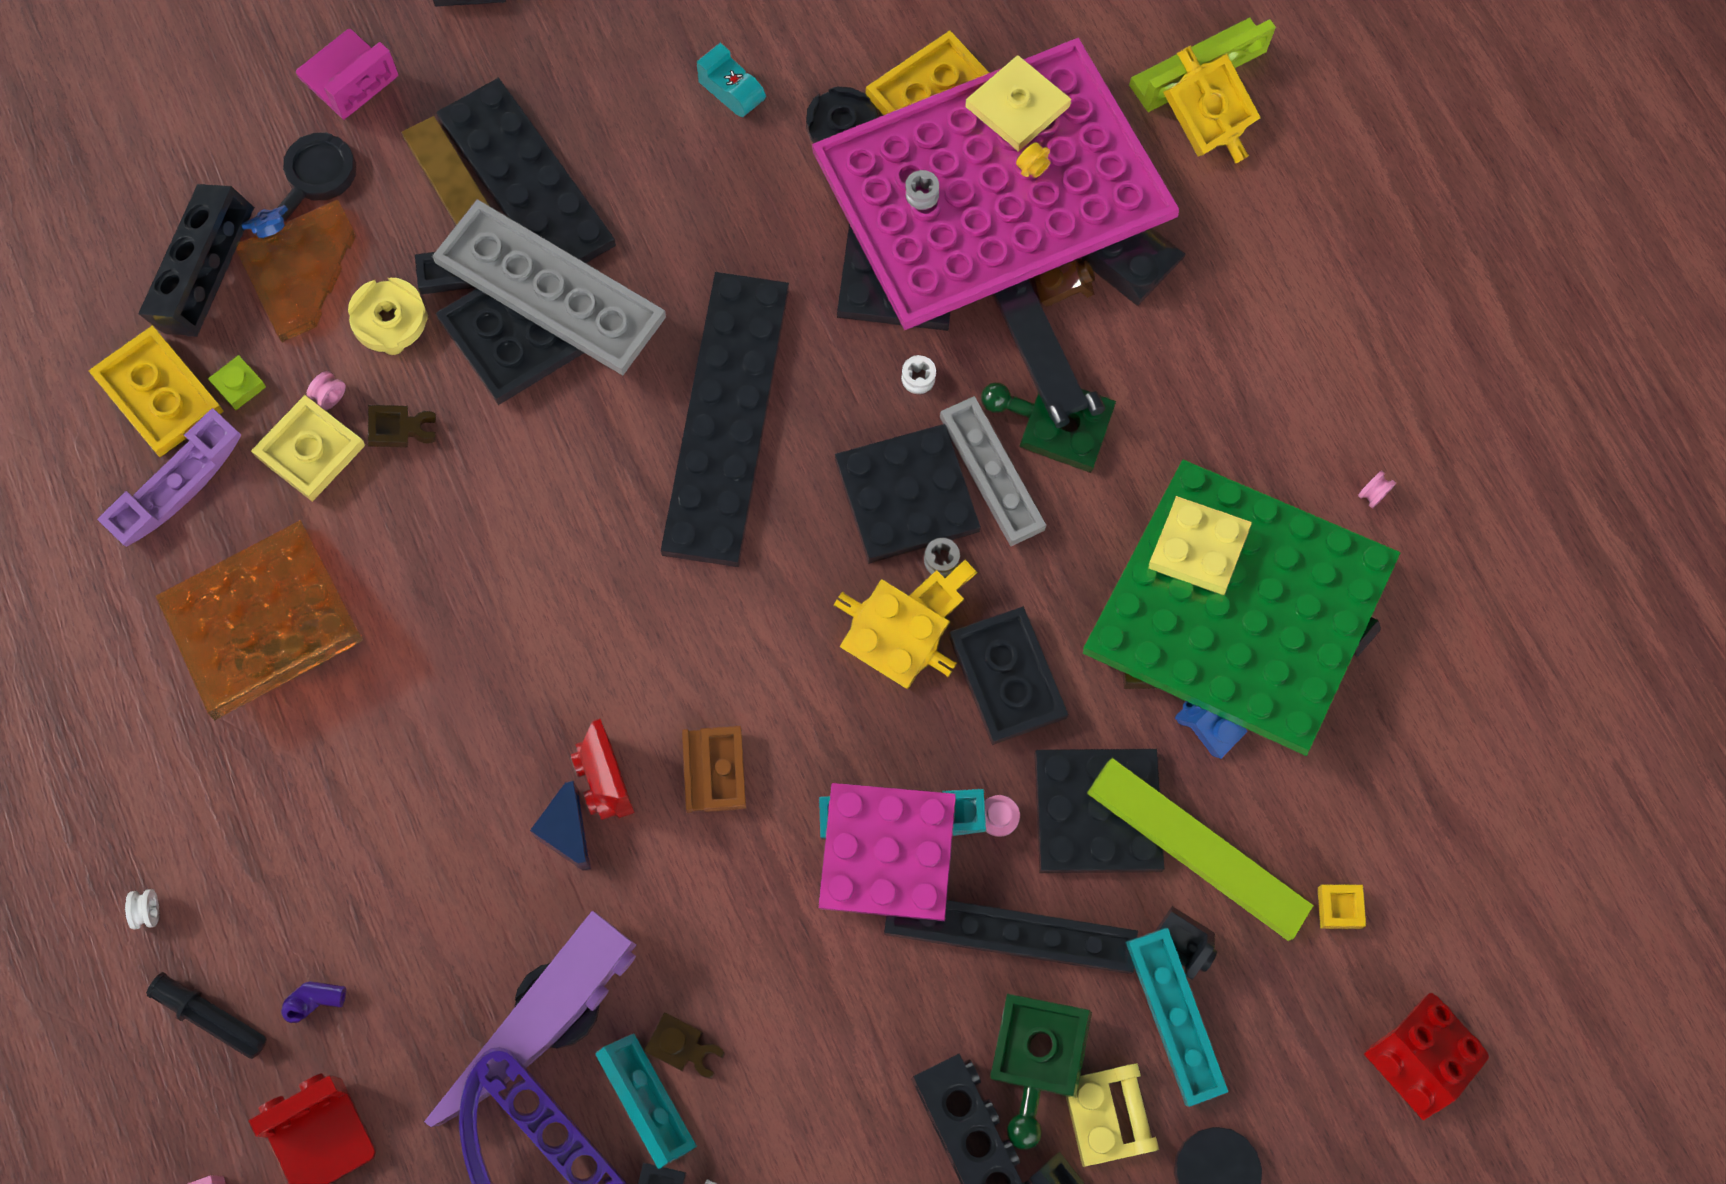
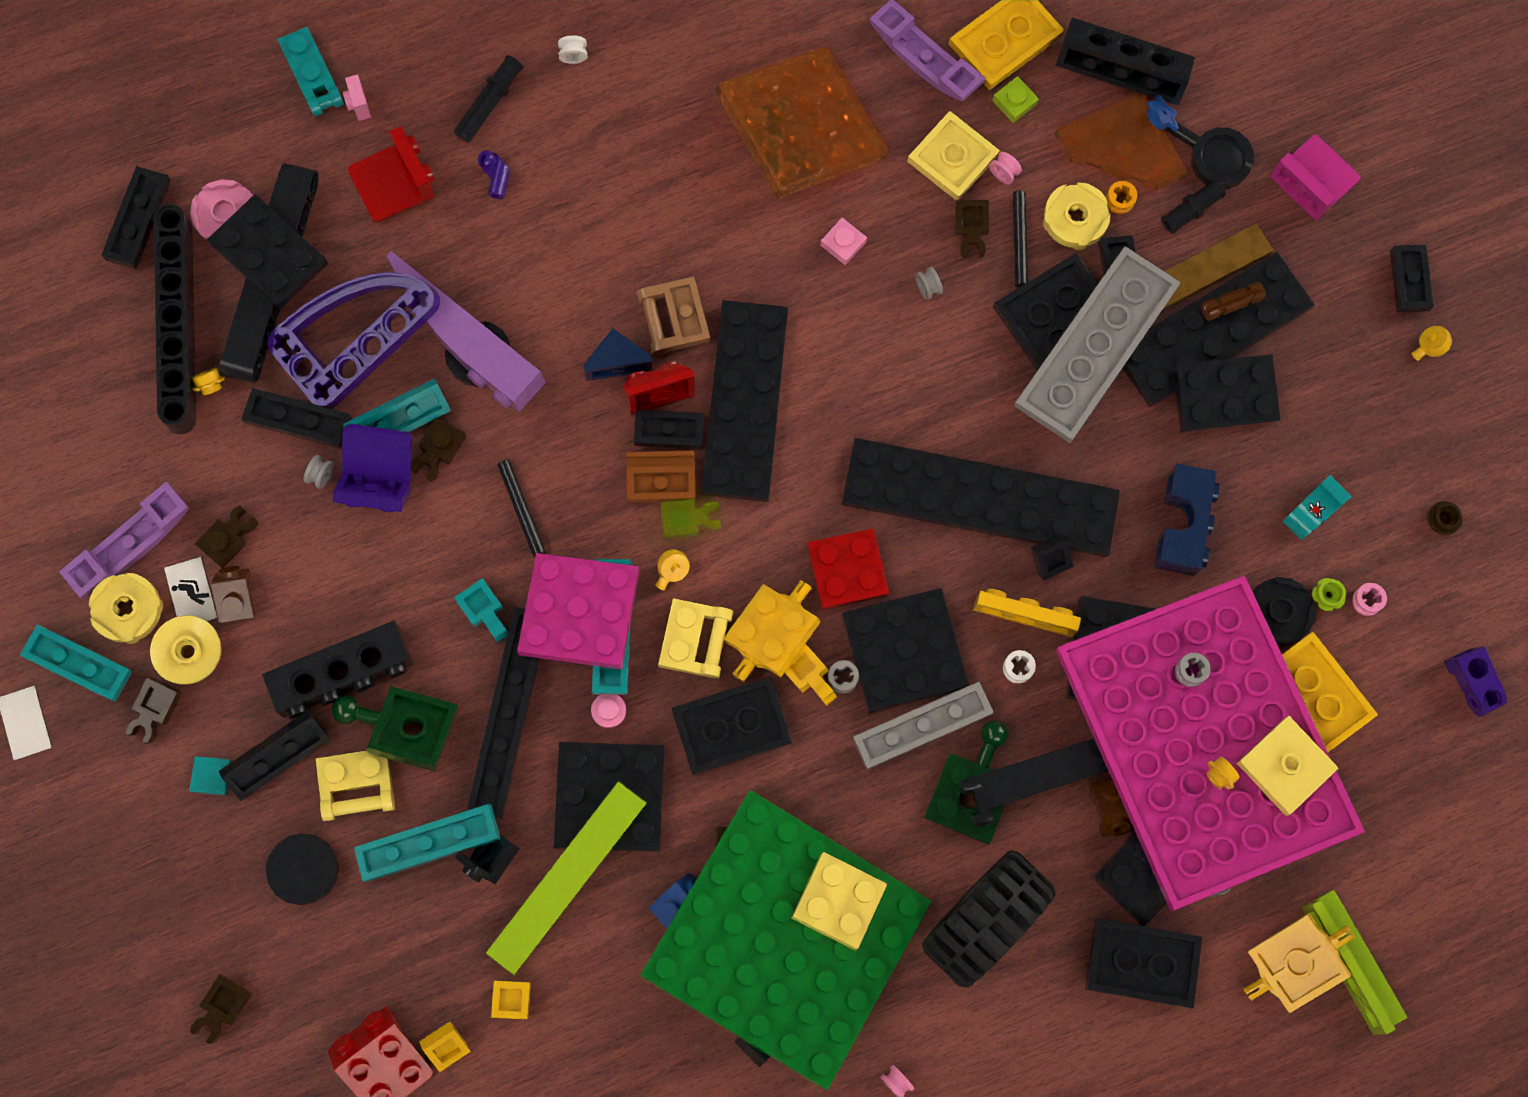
camera: 90 degrees right, 5 degrees up
none -> dark purple bracket [333,424,412,512]
none -> yellow plate [419,1021,471,1072]
none -> teal plate [454,578,508,643]
none -> black bar [497,460,546,558]
none -> black plate [634,410,703,449]
none -> medium nougat plate [636,276,710,356]
none -> yellow piece [655,549,690,591]
none -> light yellow plate [658,598,733,679]
none -> clear neon green plate [661,499,721,539]
none -> black plate [701,300,788,502]
none -> red plate [807,528,889,610]
none -> bright pink plate [820,218,867,266]
none -> light grey bush [915,267,943,300]
none -> black tyre [922,850,1056,988]
none -> yellow plate [973,589,1081,637]
none -> black bar [1013,190,1028,288]
none -> black plate [1031,534,1074,581]
none -> black plate [1085,918,1202,1009]
none -> light orange bush [1106,181,1137,214]
none -> dark blue arch [1154,463,1220,576]
none -> black pin [1161,179,1226,234]
none -> black plate [1173,354,1281,432]
none -> reddish brown axle [1201,282,1266,321]
none -> lime plate [1312,578,1346,611]
none -> bright pink bush [1352,583,1387,616]

